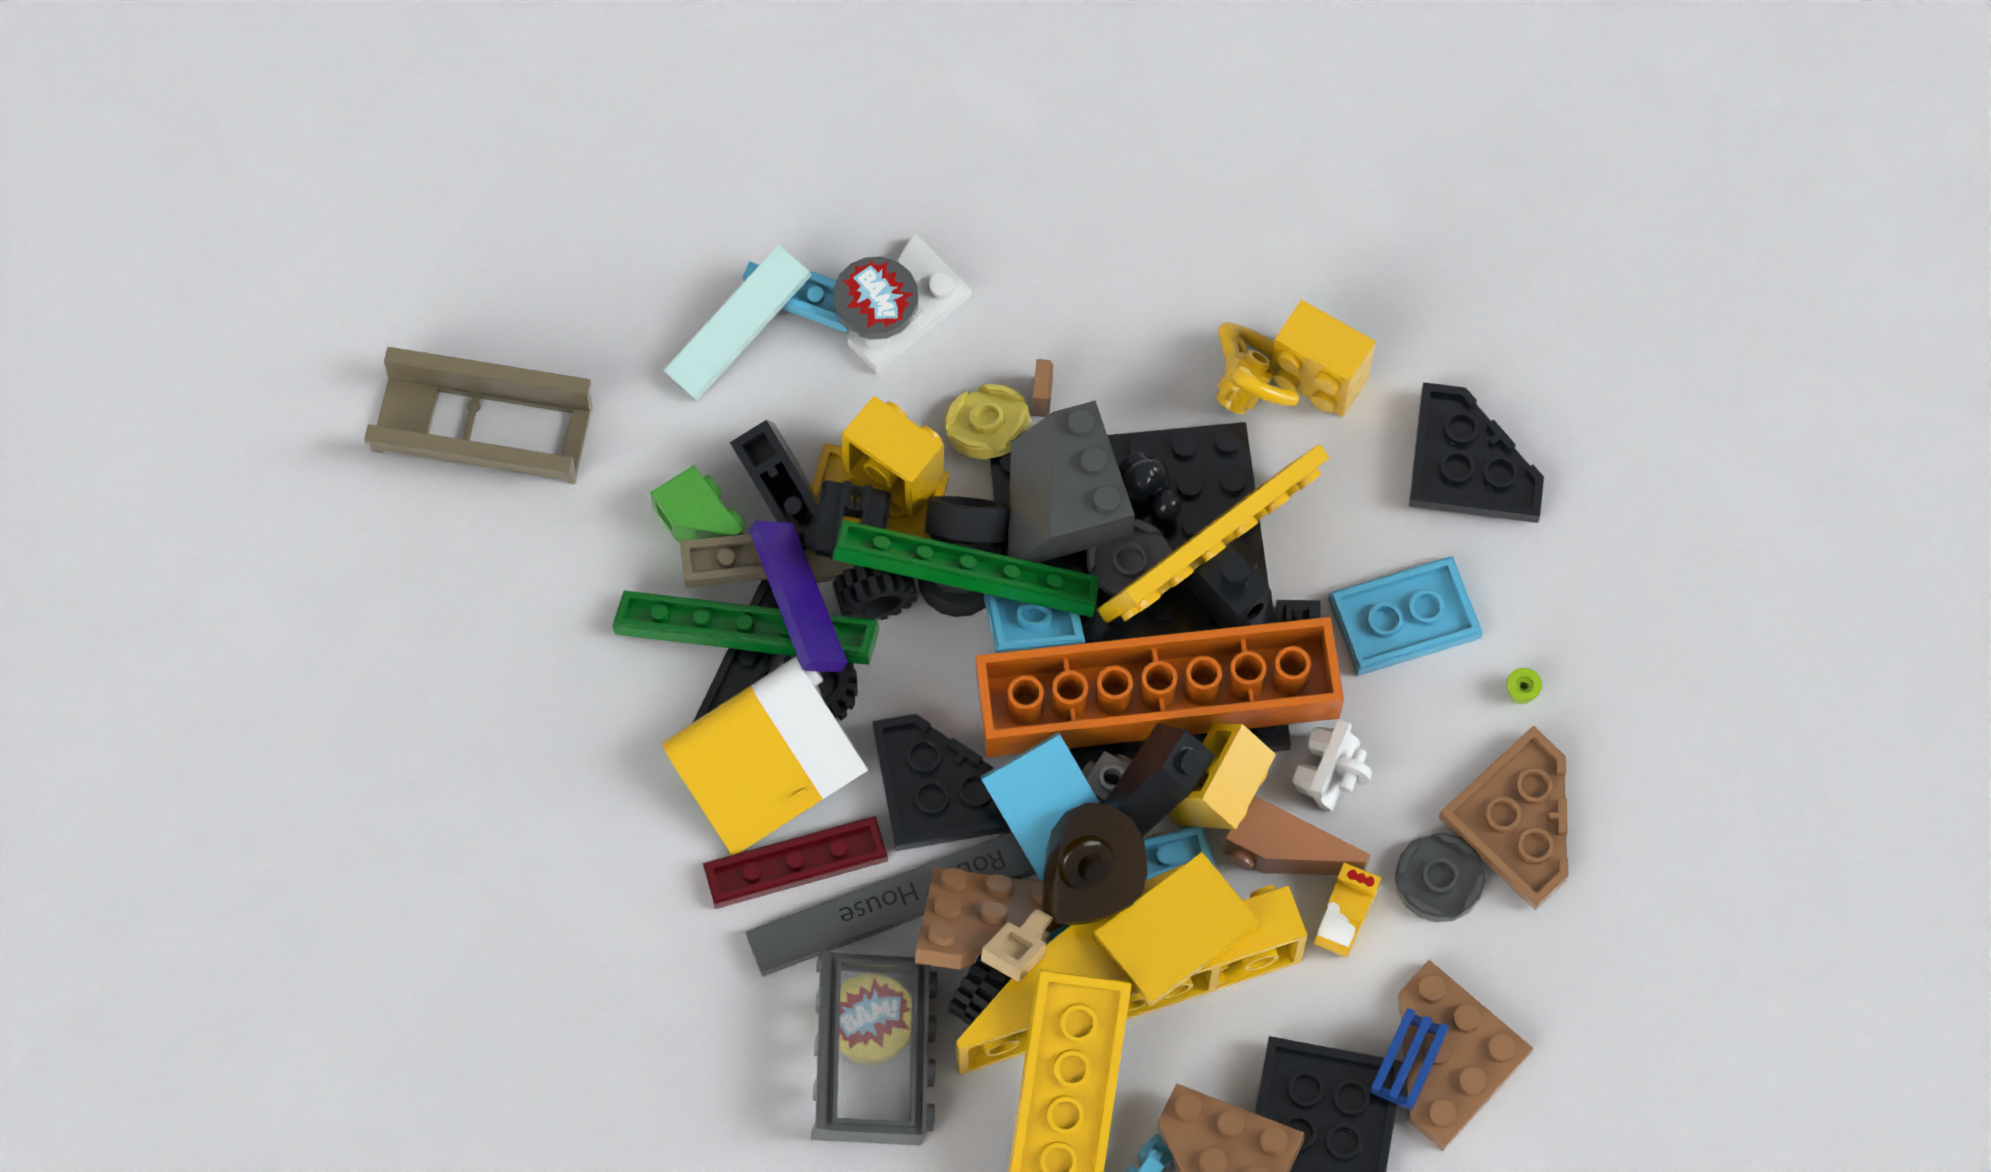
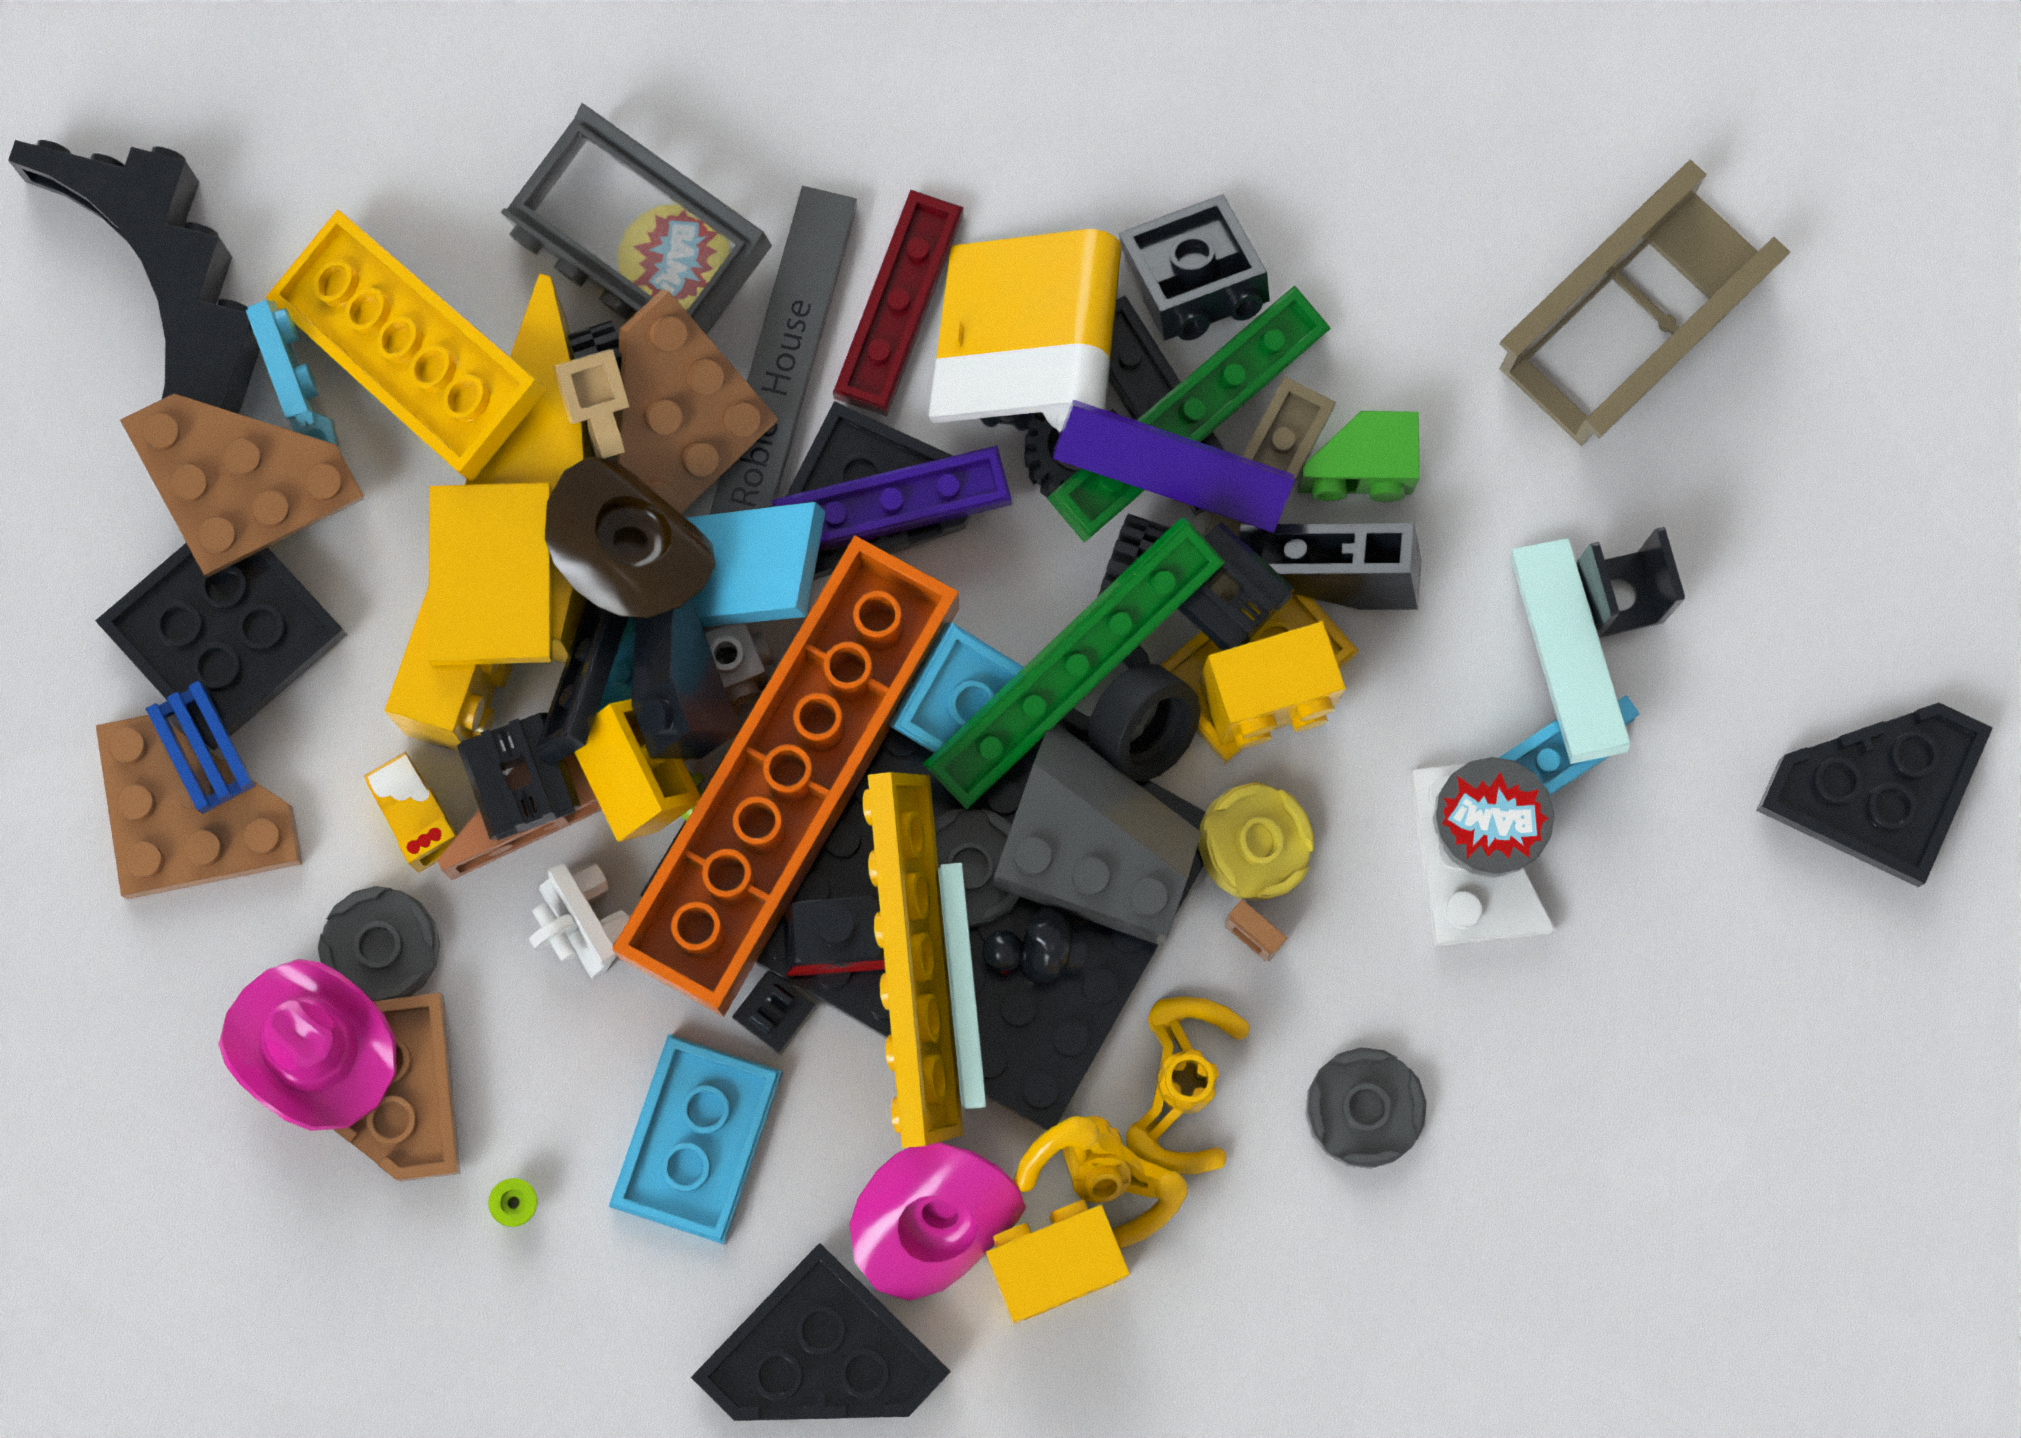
camera: 125 degrees right, 10 degrees up
none -> dark pink hat [218,959,397,1131]
none -> black piece [457,712,582,841]
none -> black tile [535,600,629,765]
none -> dark purple tile [771,445,1012,552]
none -> dark pink hat [850,1143,1026,1301]
none -> light aqua tile [938,863,987,1109]
none -> black plate [1119,194,1270,341]
none -> yellow piece [1126,996,1250,1175]
none -> dark grey tile [1305,1047,1427,1169]
none -> black piece [1576,527,1685,638]
none -> black plate [1756,702,1993,887]

